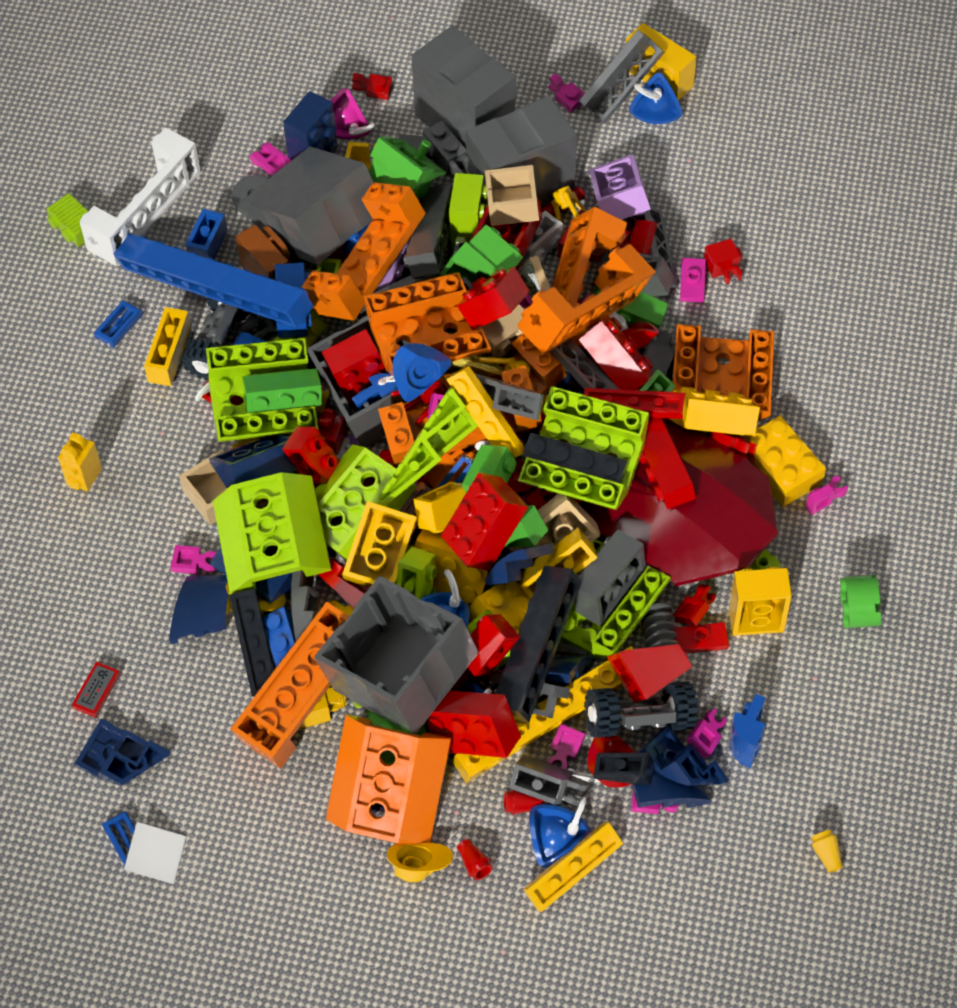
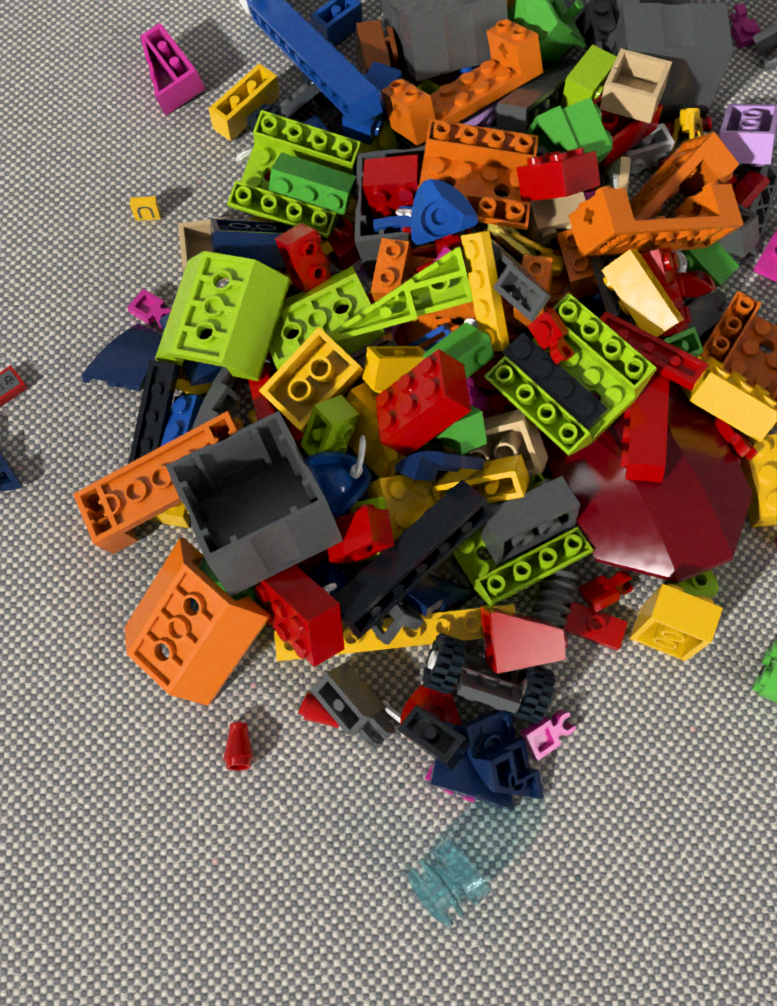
camera: 25 degrees right, 10 degrees up
yellow hinge [58,432,102,492] -> none
blue tile [94,300,143,348] -> none
yellow piece [387,843,453,883] -> none
yellow plate [523,821,623,912] -> none
blue hat [529,797,591,868] -> none
dark pink plate [547,724,586,770] -> none
blue brick [729,694,766,768] -> none
yellow cone [811,830,843,873] -> none
none -> yellow tile [130,196,161,221]
none -> dark pink wedge [140,23,205,116]
none -> clear light blue wheel [405,836,491,929]
none -> red plate [527,308,575,364]
none -> yellow brick [601,248,684,337]

